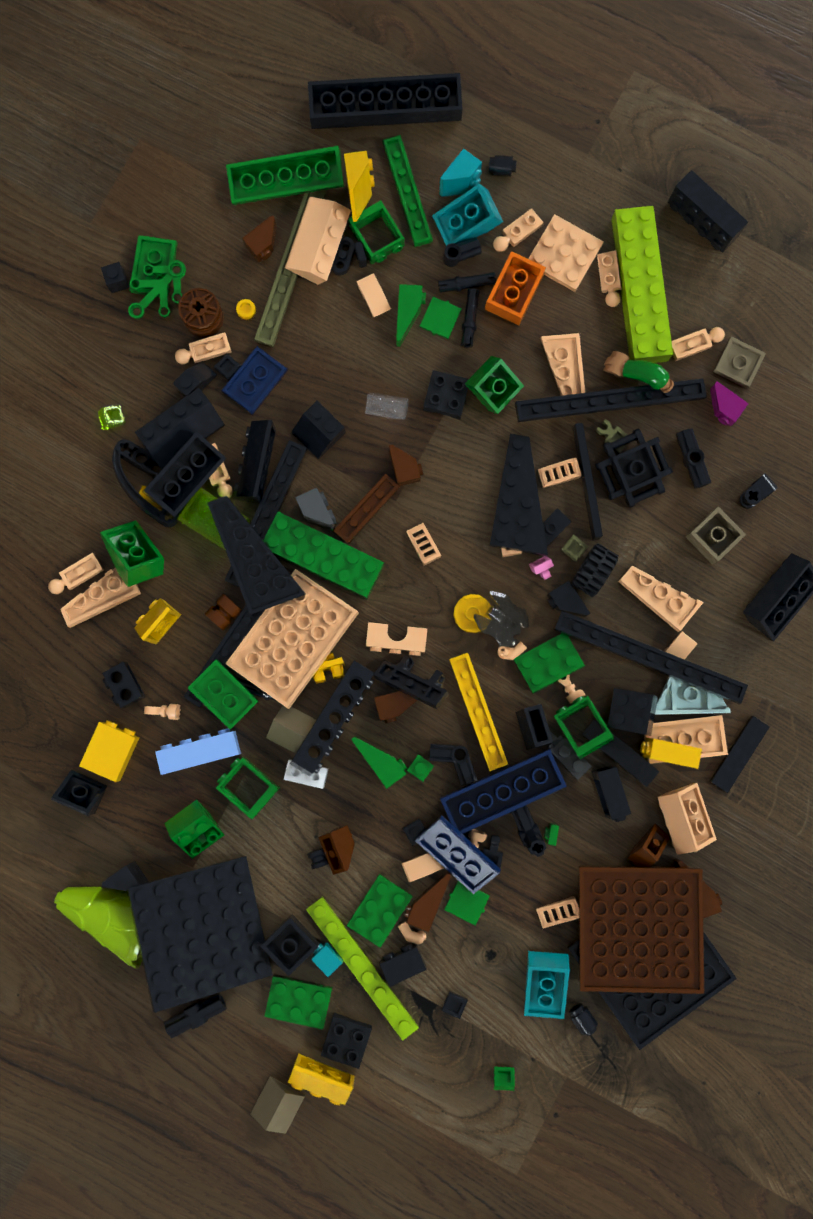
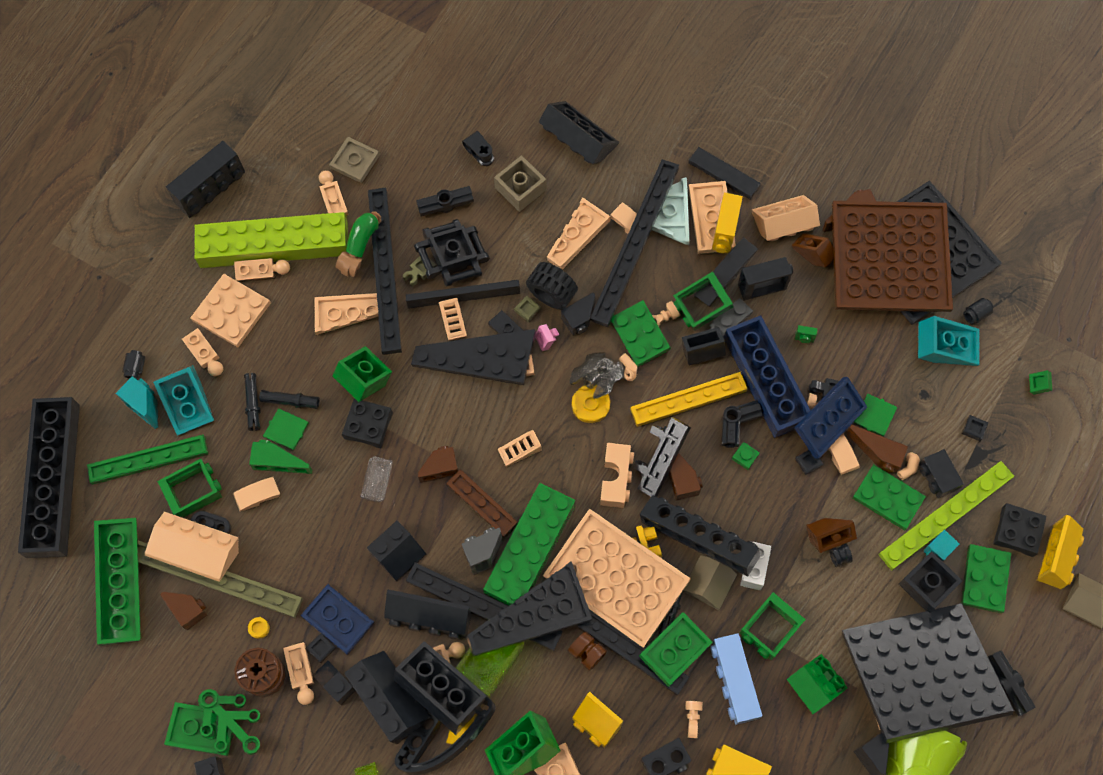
camera: 85 degrees left, 15 degrees down
yellow slope [344,151,375,222] -> none
green slope [351,736,407,789] -> none
black tile [354,241,367,268] -> none
black piece [443,237,482,267] -> none
orange brick [485,251,546,326] -> none
black piece [511,805,547,857] -> none
light nougat slope [536,896,579,928] -> none
black brick [607,688,658,736] -> none
magenta slope [710,382,749,427] -> none

